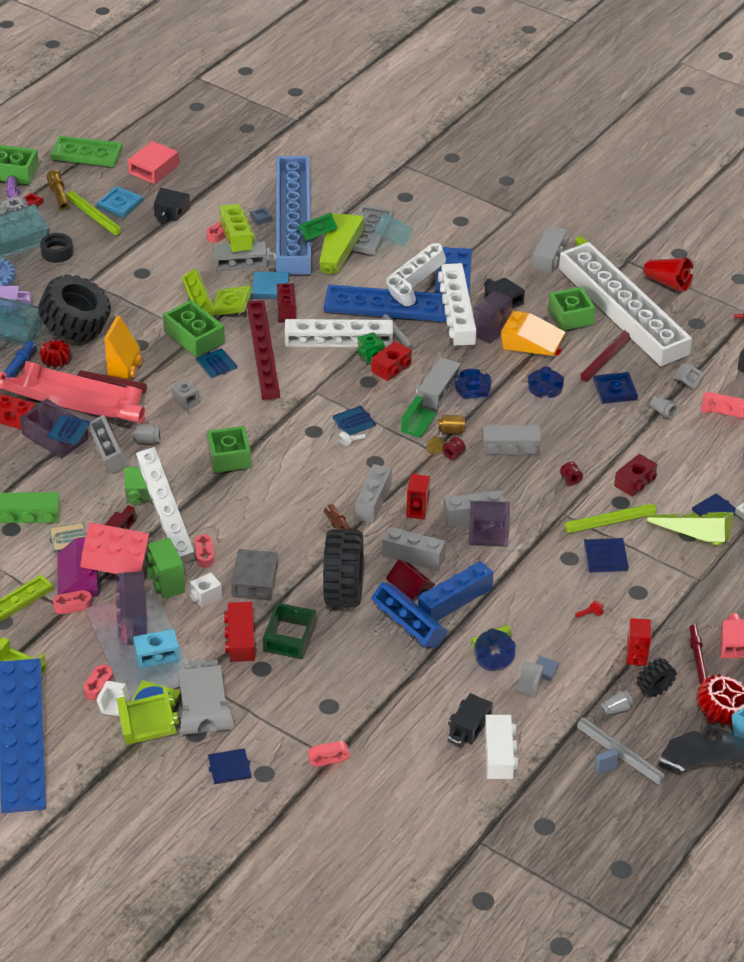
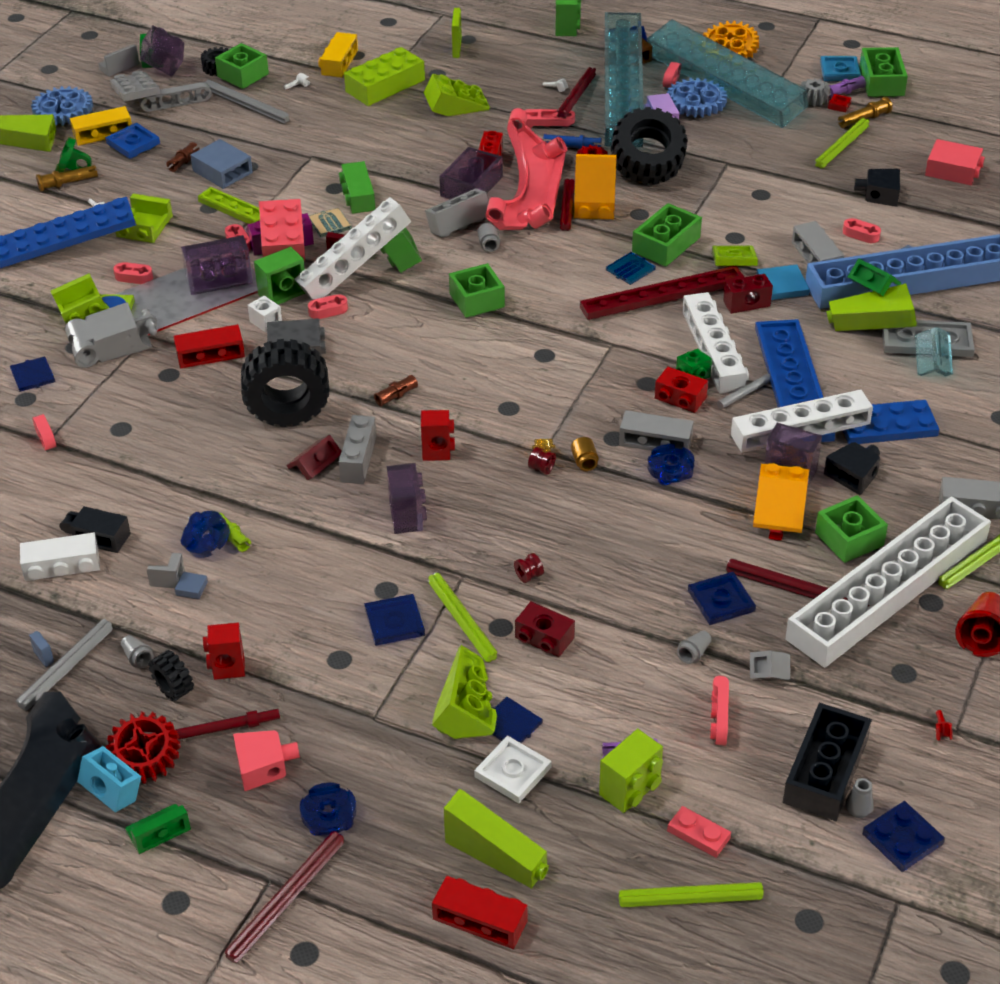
camera: 80 degrees right, 0 degrees up
black tyre [40,233,73,263] -> none
clear blue piece [47,414,90,445] -> none
bright green plate [50,136,123,167] -> none
dark azure tile [96,186,143,218] -> none
white panel [97,681,130,716] -> none
medium azure brick [133,629,180,668] -> none
light grey brick [172,381,200,410] -> none
lime tile [181,268,216,316] -> none
lime brick [219,204,255,252] -> none
dark green window [263,603,316,660] -> none
piece [332,405,376,435] -> none
white hand [338,432,366,446] -> none
light grey brick [355,464,392,523] -> none
blue brick [371,582,449,648] -> none
white beam [386,243,446,306] -> none
green panel [401,396,436,438] -> none
blue brick [418,561,494,621] -> none
light grey brick [443,490,505,528] -> none
light grey brick [482,425,541,455] -> none
clear blue plate [527,366,564,398] -> none
red hand [575,601,604,618] -> none

